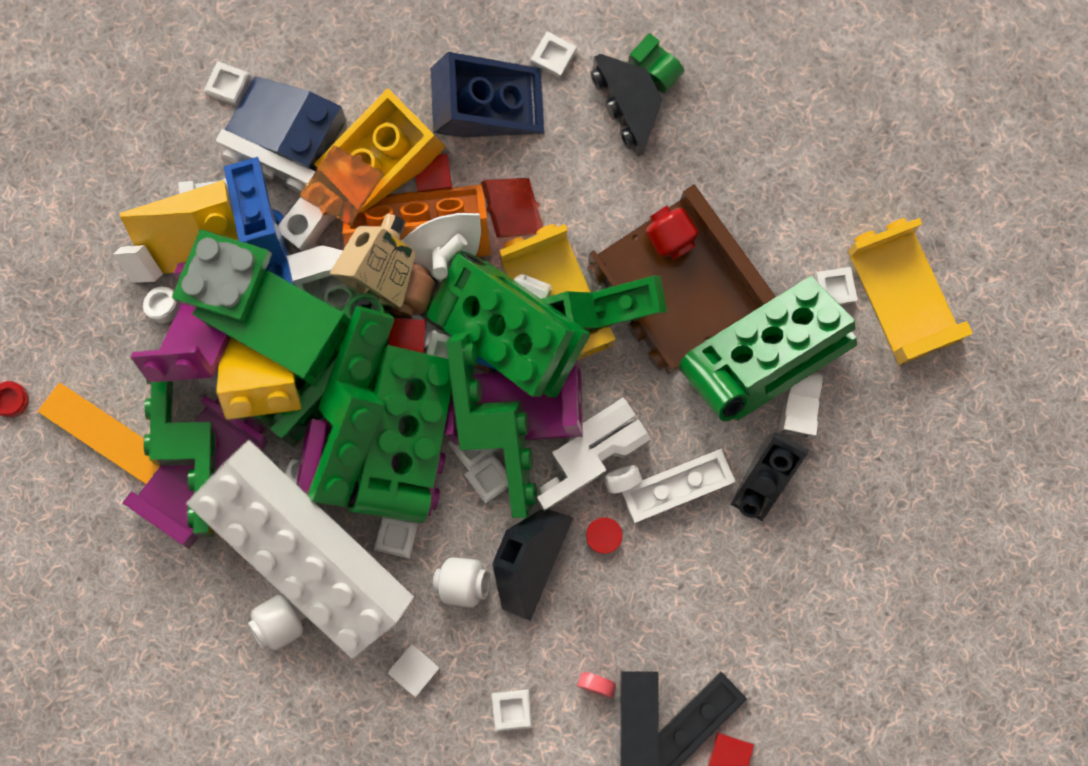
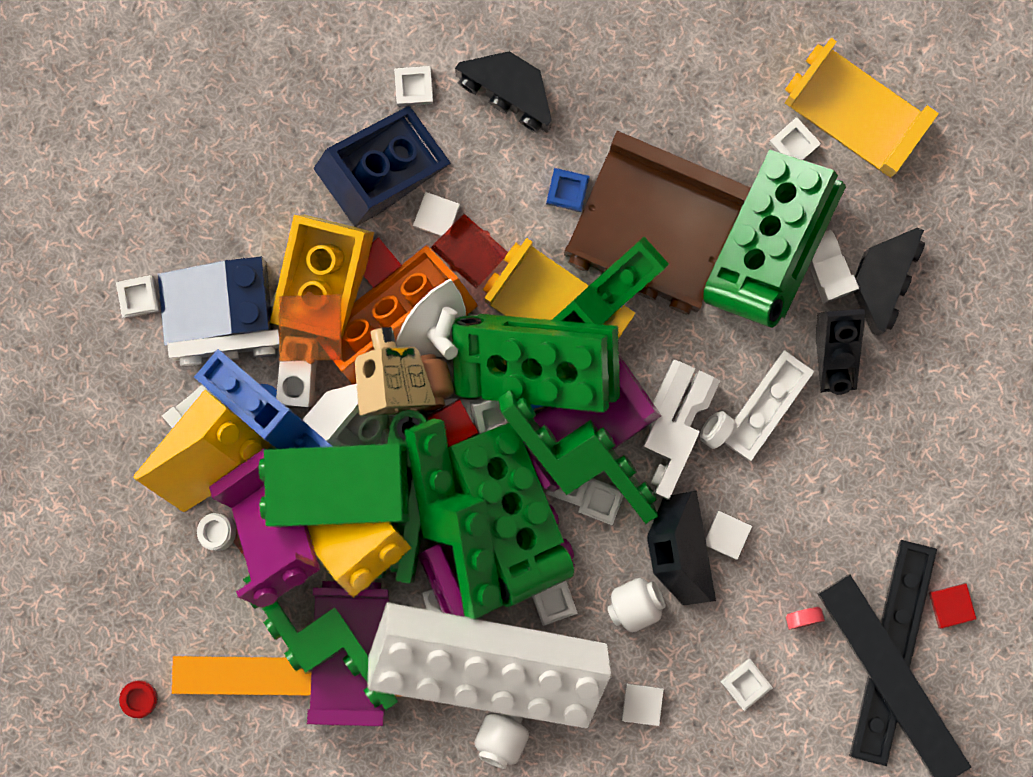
camera: 30 degrees left, 5 degrees up
white tile [113,245,162,283] -> none
light grey piece [172,229,272,323] -> none
white tile [514,274,552,298] -> none
red tile [586,517,623,554] -> none
green leg [628,33,684,93] -> none
red head [645,206,698,260] -> none
none -> white tile [413,192,460,239]
none -> blue tile [546,168,590,212]
none -> white tile [705,511,752,560]
none -> black slope [854,228,925,336]

